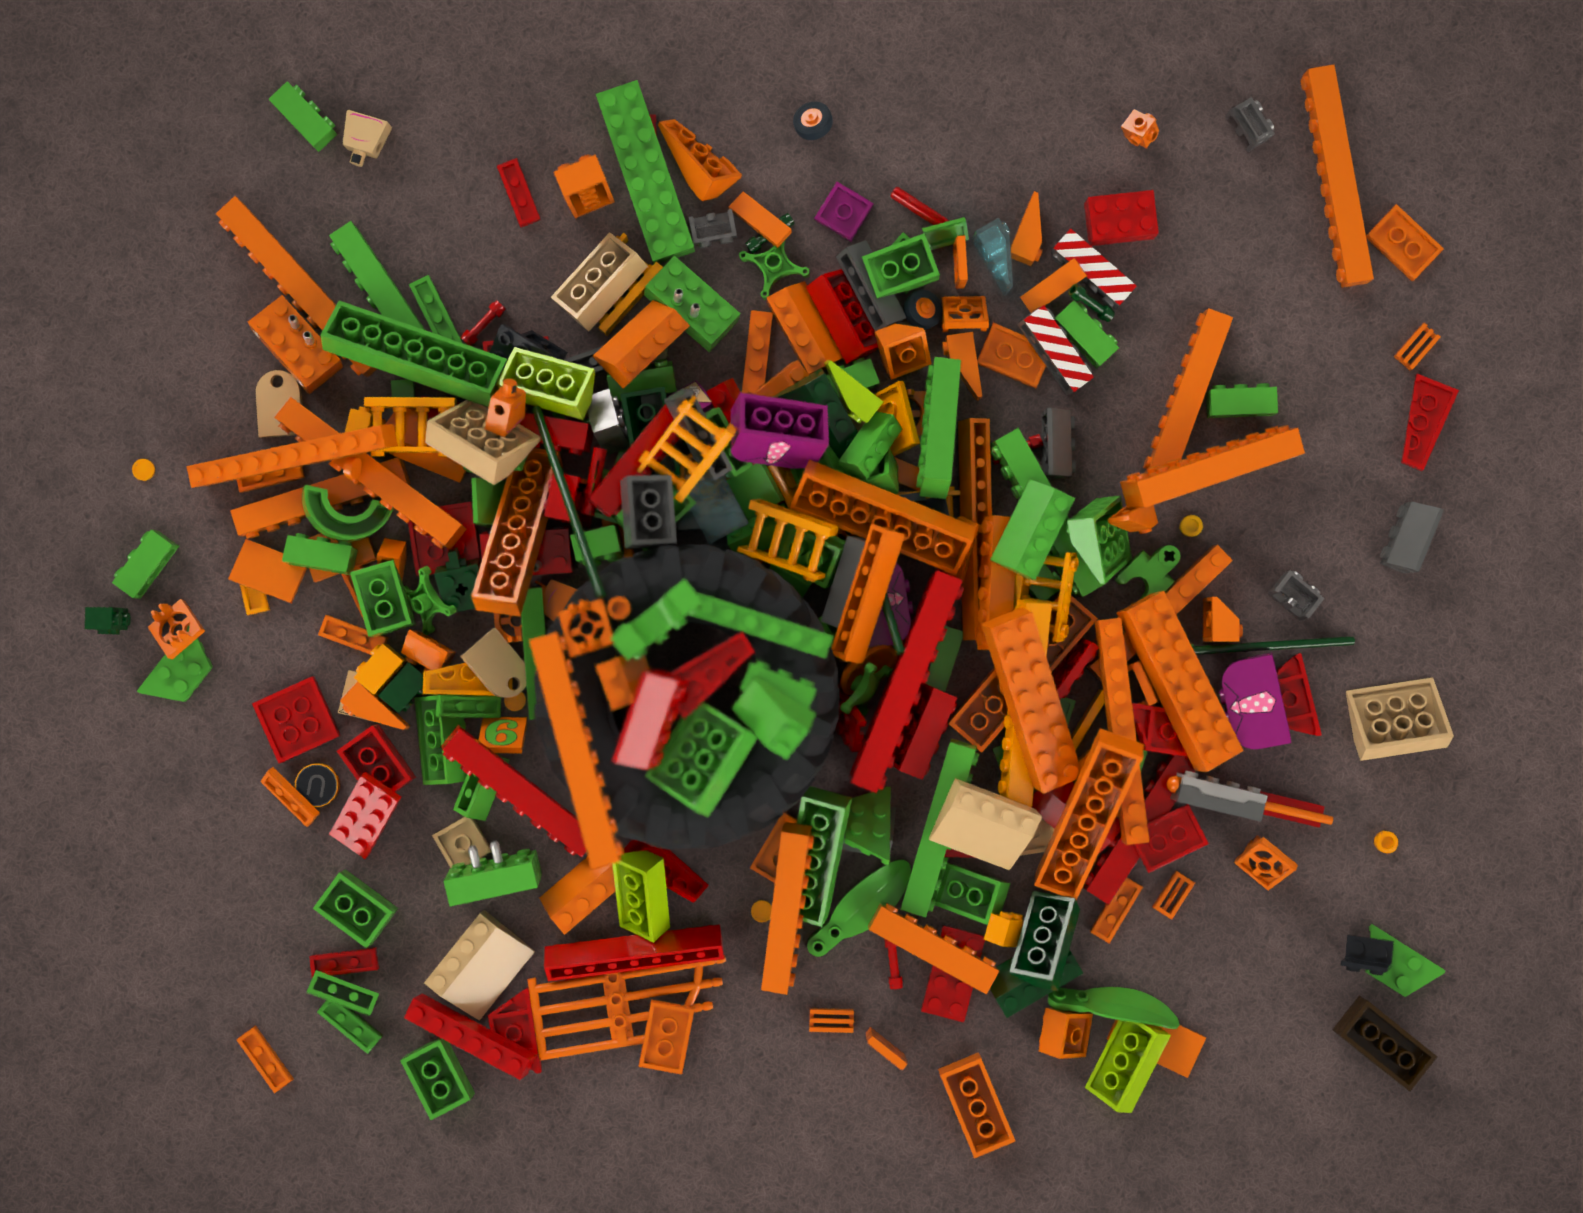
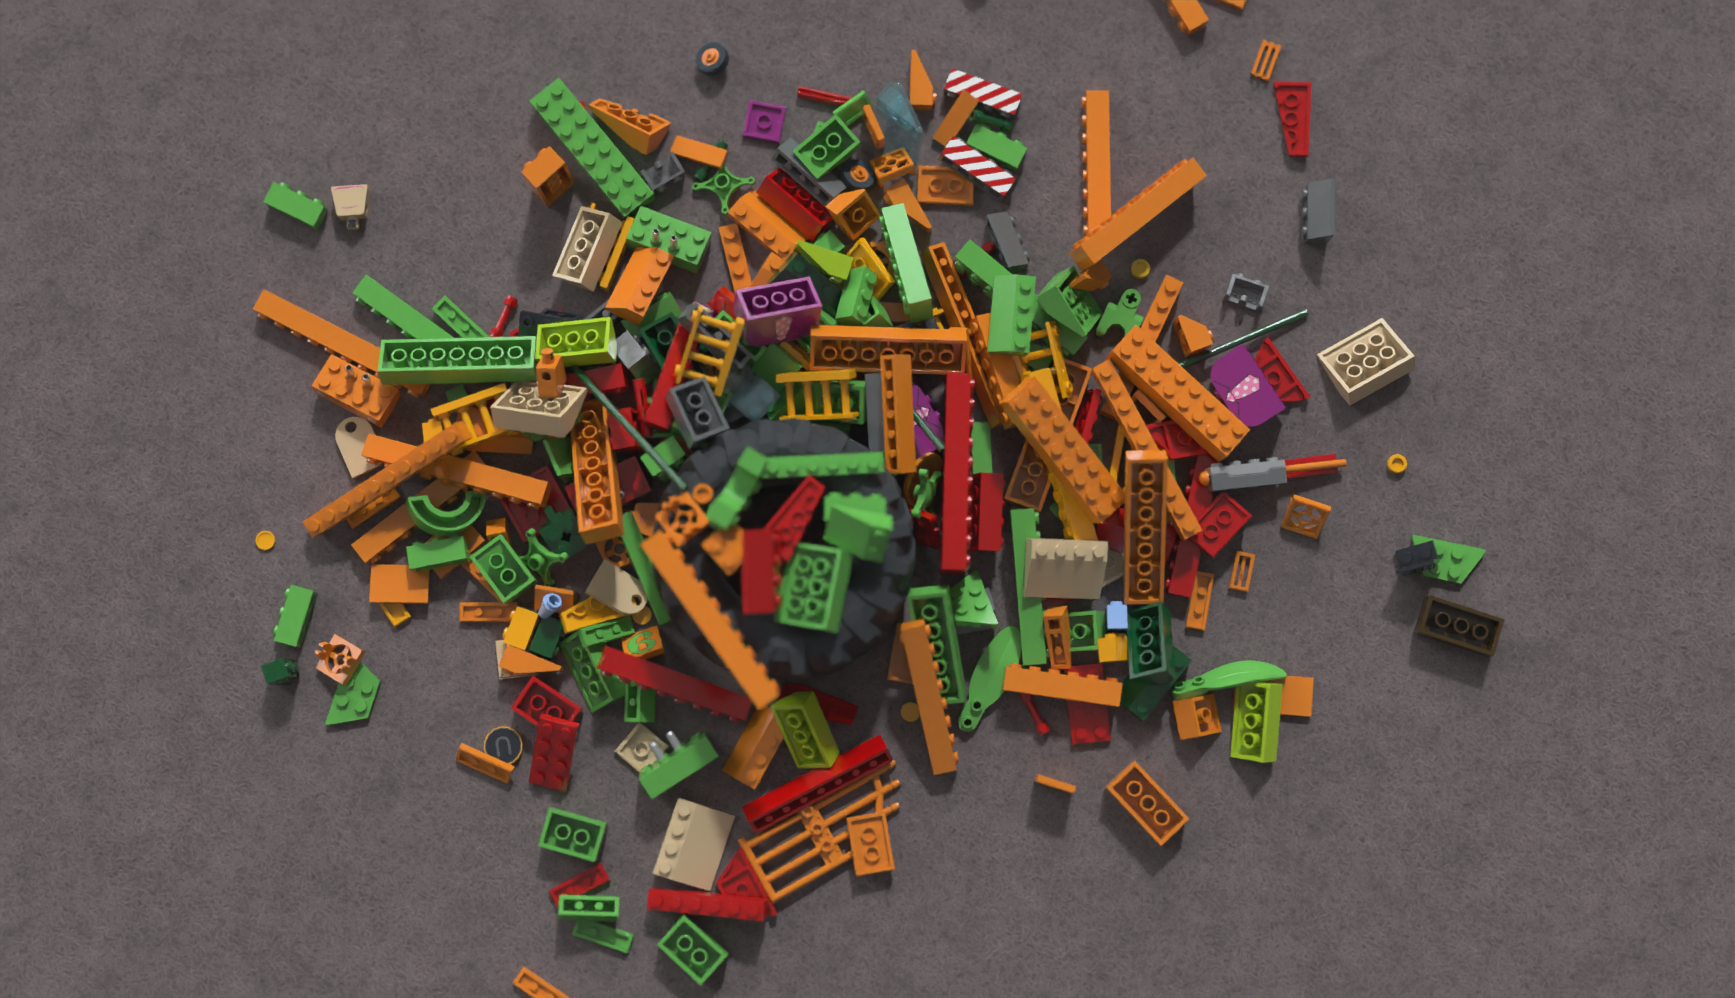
camera: 25 degrees left, 5 degrees down
red plate [252,676,341,764] -> none
red tile [497,158,541,228] -> none
orange tile [809,1008,854,1033] -> none
red brick [1084,190,1159,246] -> none
bright green brick [1206,383,1278,418] -> none
none -> light blue cone [538,593,562,619]
none -> orange slope [1043,606,1071,669]
none -> light blue brick [1106,601,1128,631]

